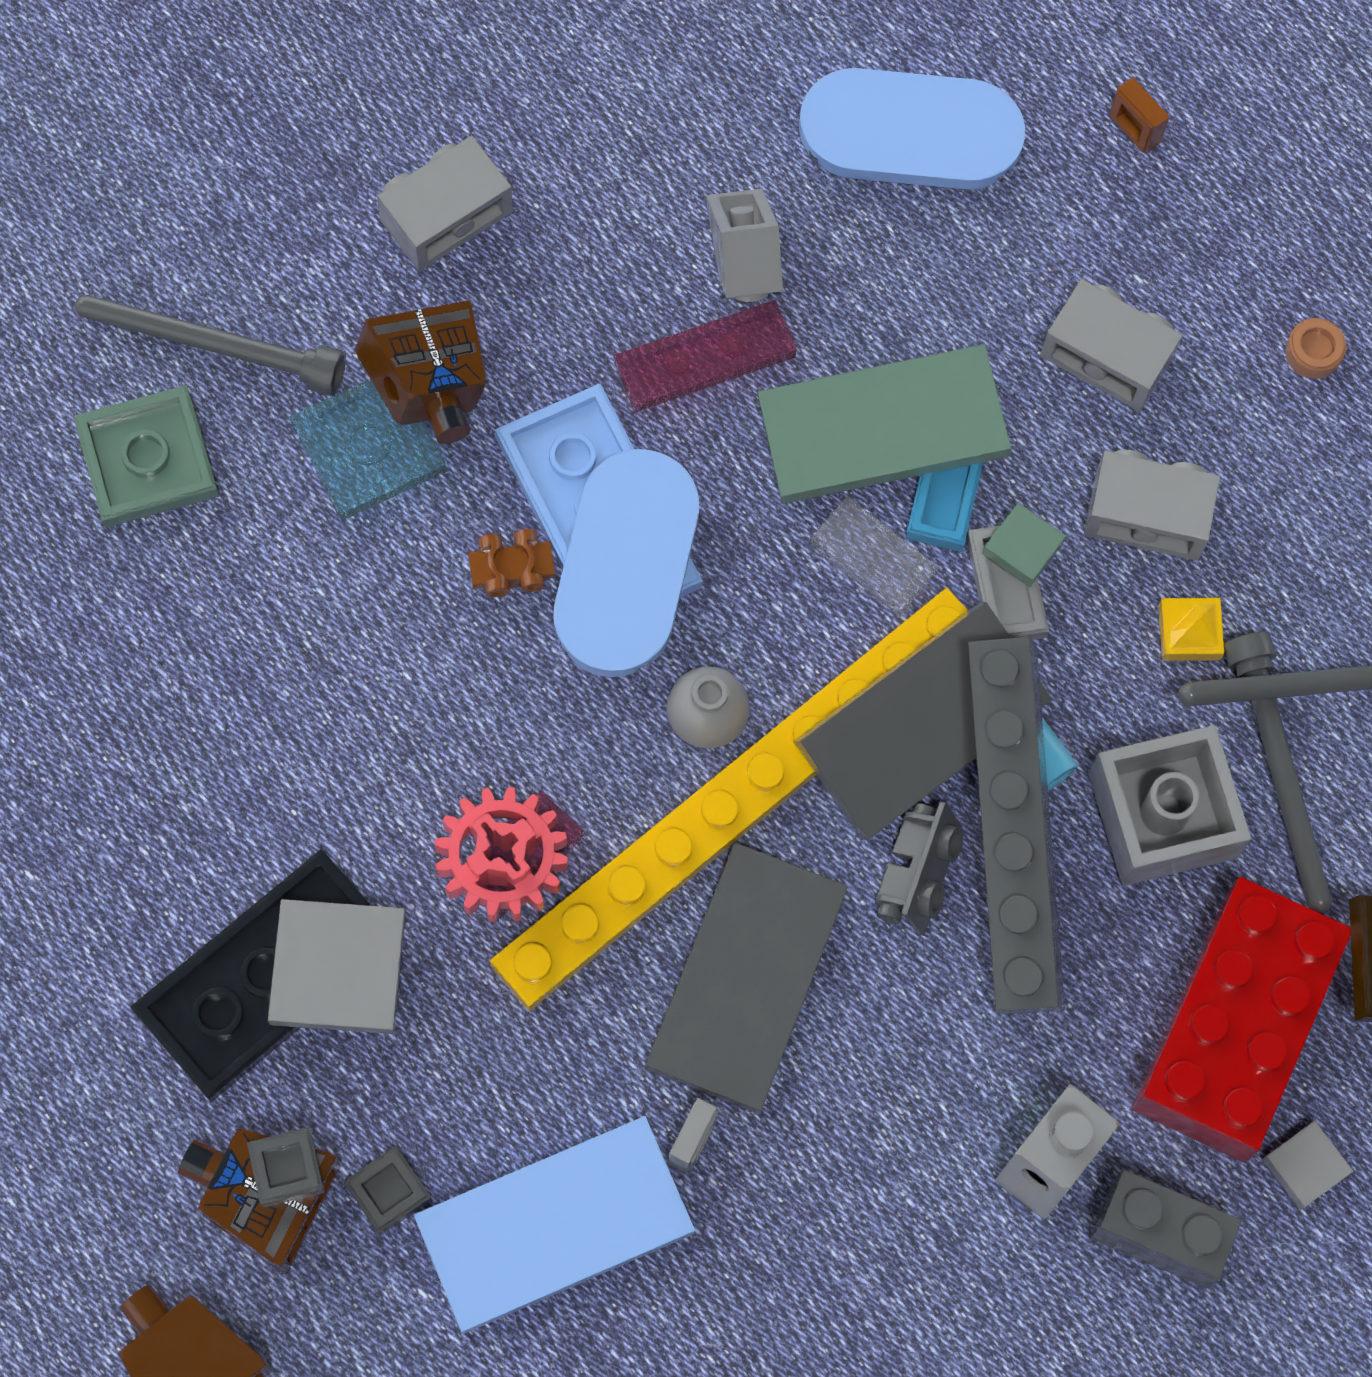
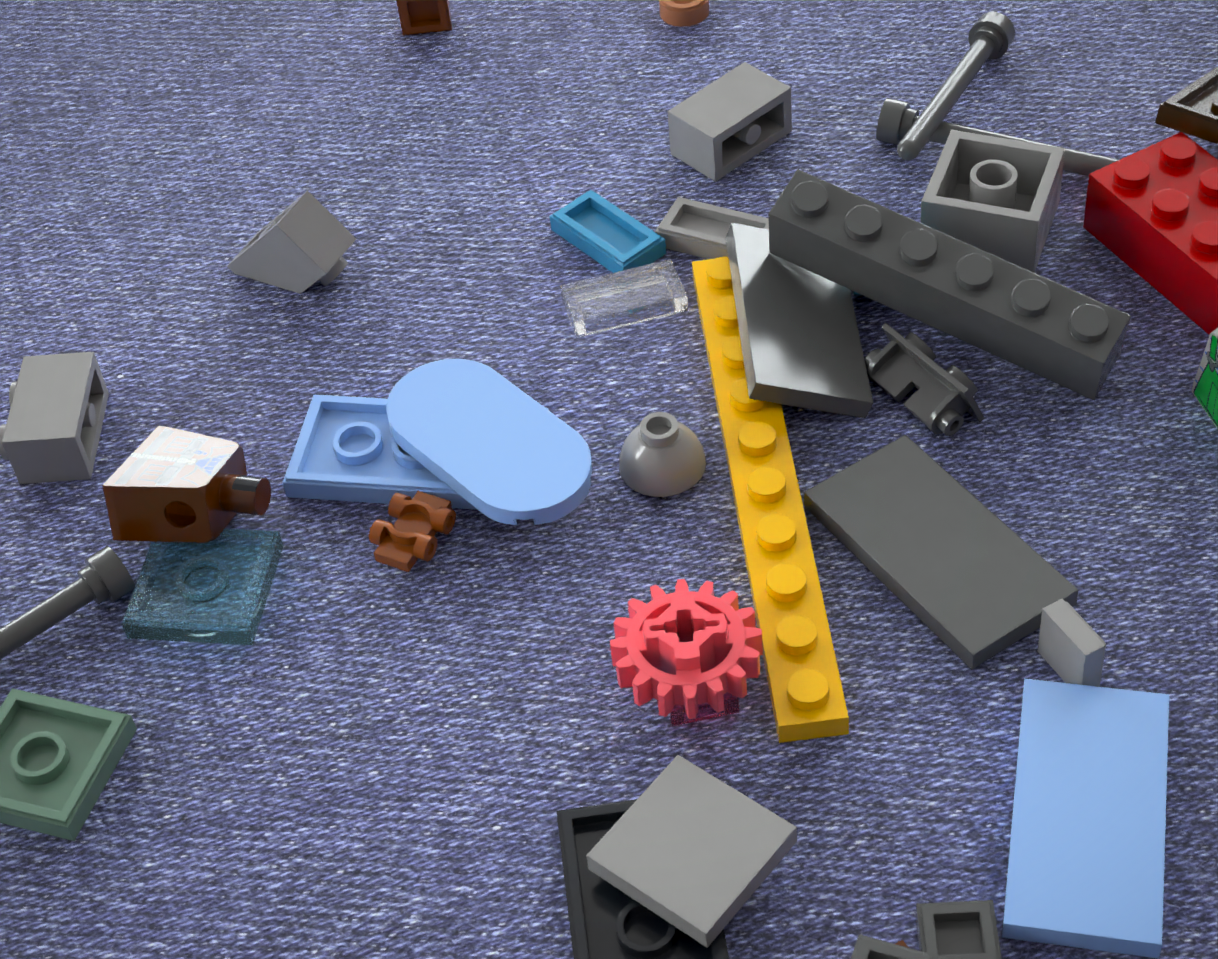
camera: 45 degrees left, 25 degrees down
clear pink tile [614,300,797,413] -> none
sand green tile [757,344,1011,504] -> none
light blue tile [799,68,1025,190] -> none
sand green tile [982,503,1066,587] -> none
light grey brick [1040,278,1183,412] -> none
yellow tile [1158,598,1224,661] -> none

